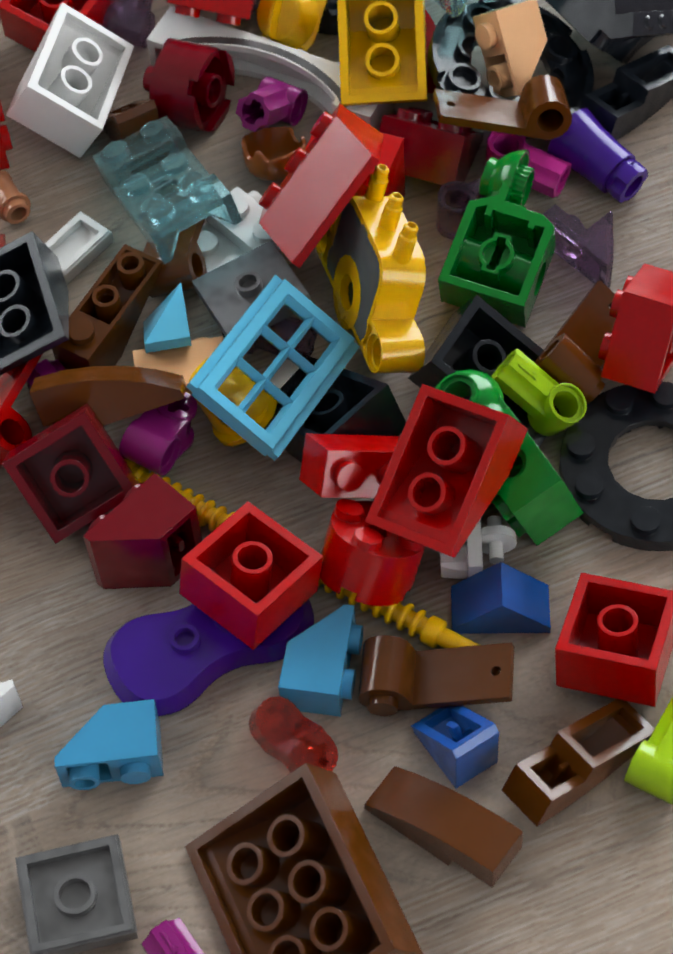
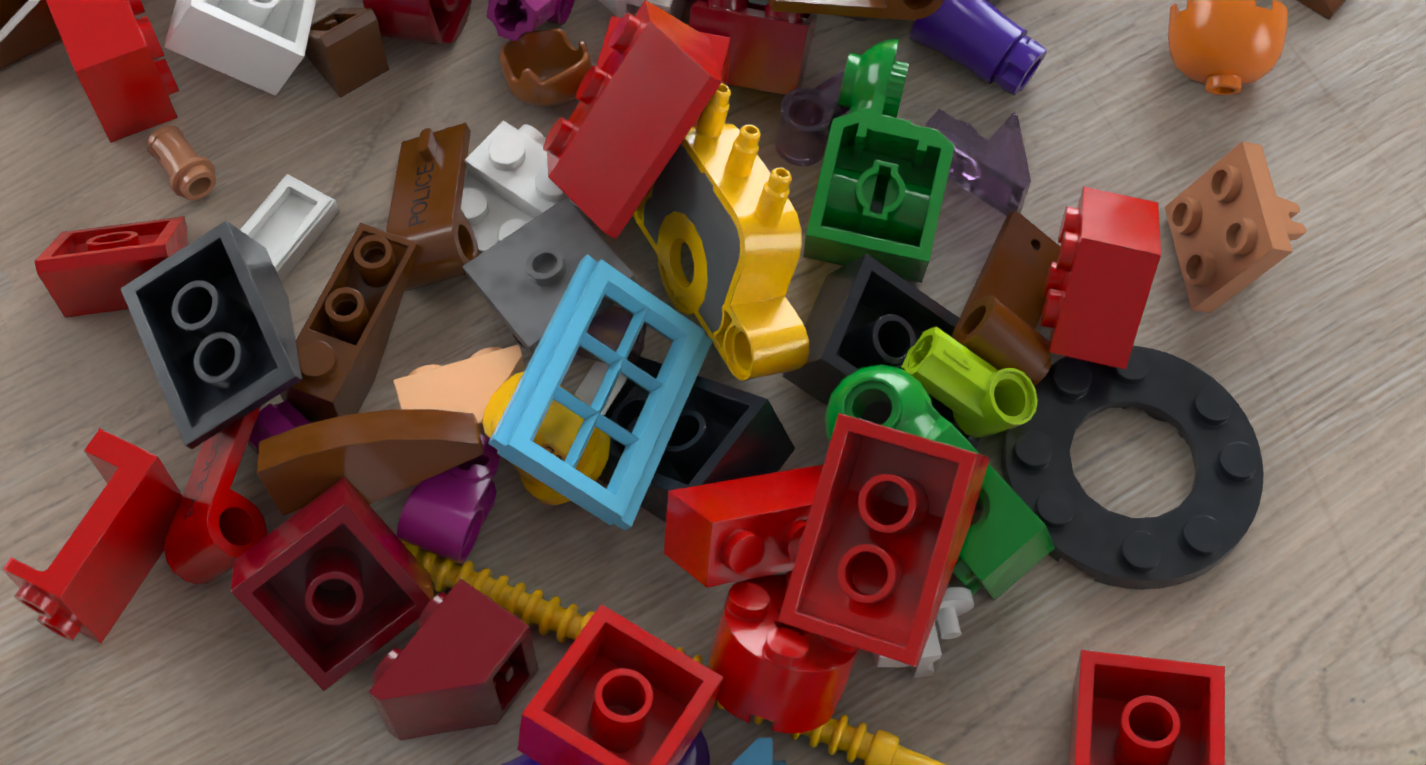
camera: 15 degrees left, 5 degrees up
clear light blue piece [92,115,242,264] -> none
medium azure slope [143,282,192,353] -> none
blue slope [451,562,551,634] -> none
dark pink piece [485,131,572,198] -> none

